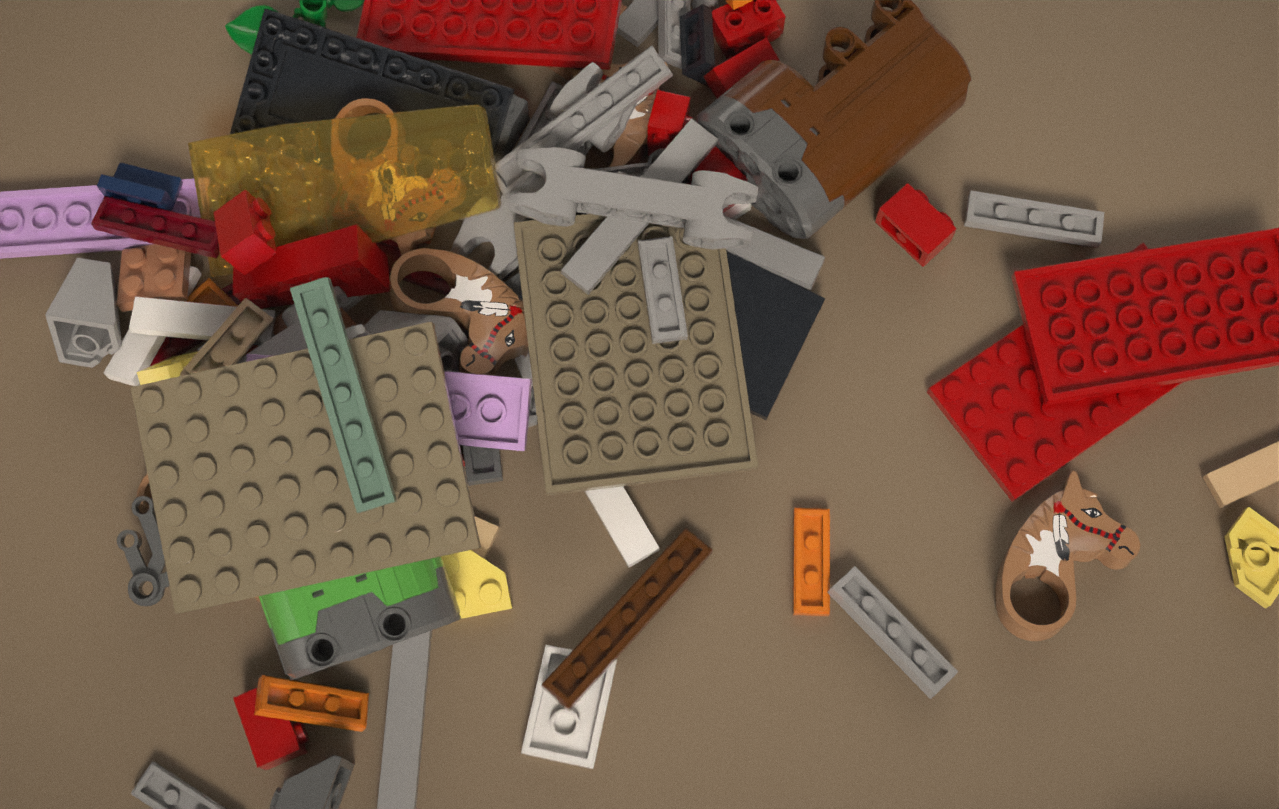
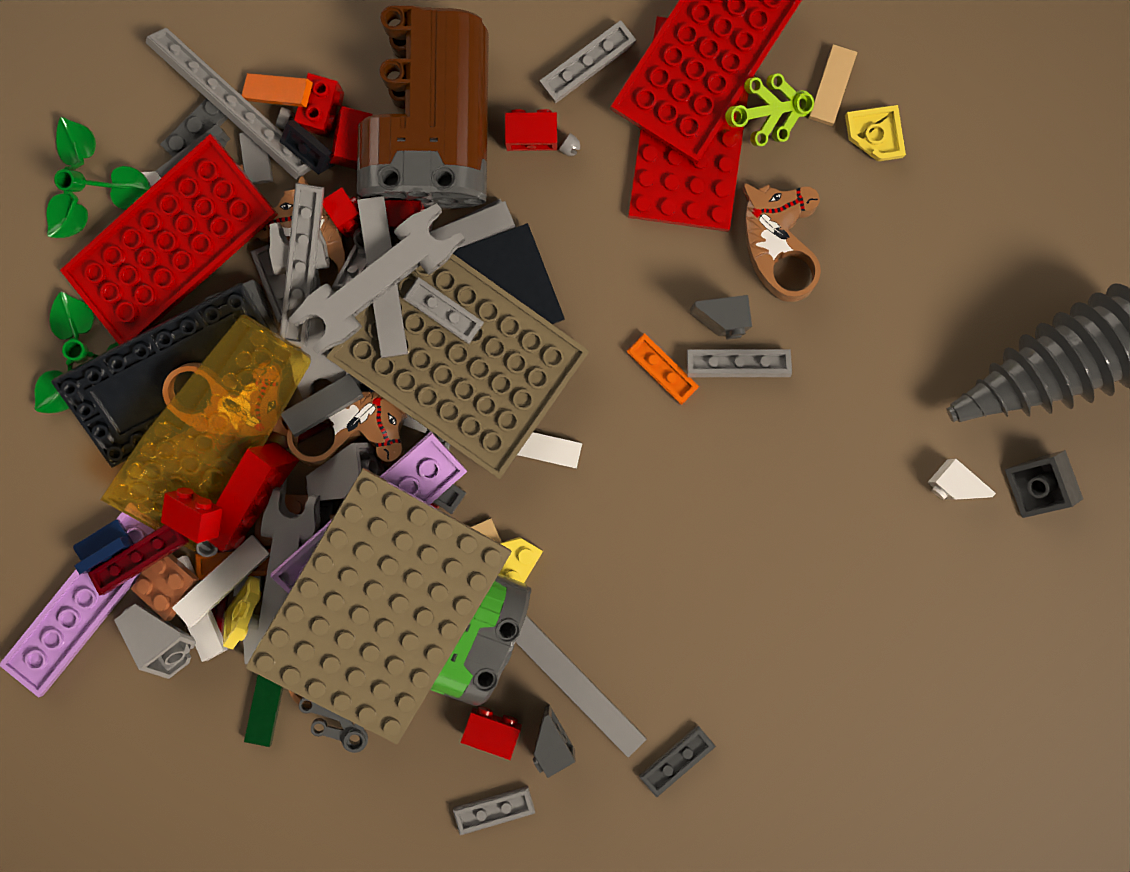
camera: 45 degrees left, 15 degrees up
tan tile [180,298,274,376] -> none
orange tile [254,675,369,732] -> none
sand green plate [290,277,397,513] -> none
white tile [521,645,617,769] -> none
reddish brown tile [541,528,713,711] -> none
none -> light grey hinge [196,541,218,557]
none -> dark green tile [244,675,283,747]
none -> dark grey tile [280,374,364,437]
none -> light grey hinge [559,133,580,156]
none -> dark grey slope [690,295,752,340]
none -> lime plant [725,73,814,146]

